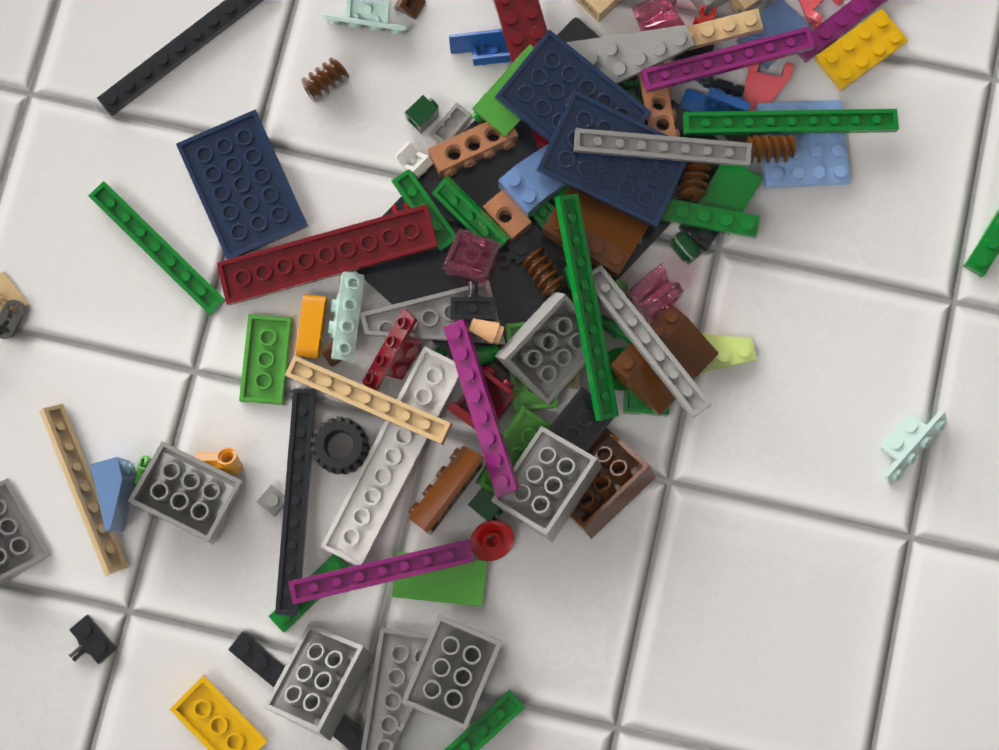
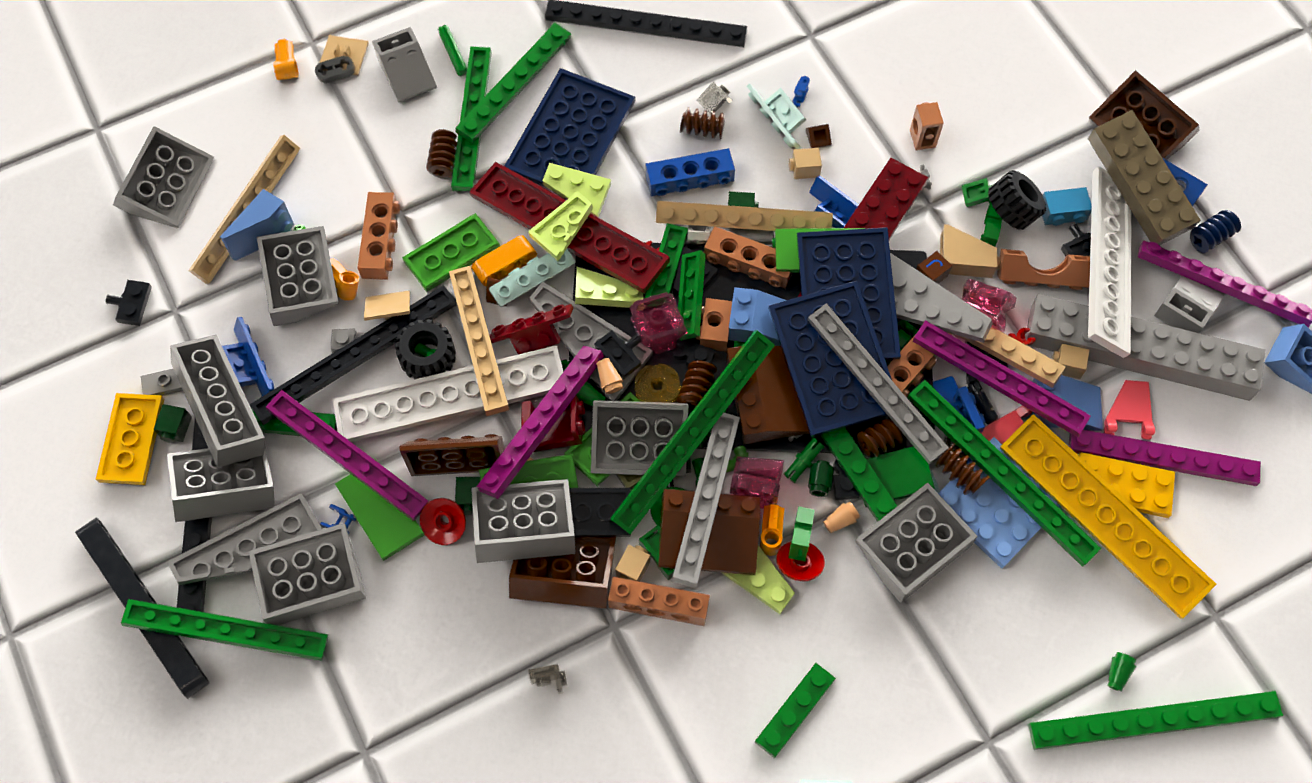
camera: 50 degrees right, 15 degrees down
none -> light grey plate [140,369,183,396]
none -> dark green brick [154,404,192,443]
none -> light grey brick [170,335,265,468]
none -> blue bracket [222,317,274,396]
none -> blue piece [320,504,356,534]
none -> nougat brick [357,192,400,279]
none -> tan piece [364,290,410,321]
none -> light grey slope [372,27,437,102]
none -> green arm [415,343,436,357]
none -> reddish brown piece [426,129,457,178]
none -> green axle [438,25,467,76]
none -> green plate [455,23,571,144]
none -> yellowish green wing [528,191,593,261]
none -> clear smoke bracket [528,664,567,694]
none -> yellowish green wing [543,163,611,217]
none -> yellowish green wing [575,267,643,309]
none -> nougat brick [608,577,710,626]
none -> tan brick [615,545,650,582]
none -> clear yellow plate [635,364,680,403]
none -> blue brick [645,148,735,196]
none -> tan plate [656,201,833,231]
none -> clear smoke bracket [696,82,732,114]
none -> green plate [755,663,836,759]
none -> light orange piece [760,504,785,556]
none -> red dish [776,541,825,581]
none -> green pin [783,438,824,483]
none -> piece [788,506,815,561]
none -> tan brick [789,148,822,179]
none -> light nougat cone [823,501,860,533]
none -> light grey slope [855,483,978,603]
none -> reddish brown brick [916,251,952,284]
none -> yellow plate [1000,414,1217,619]
none -> green cone [1107,652,1137,692]

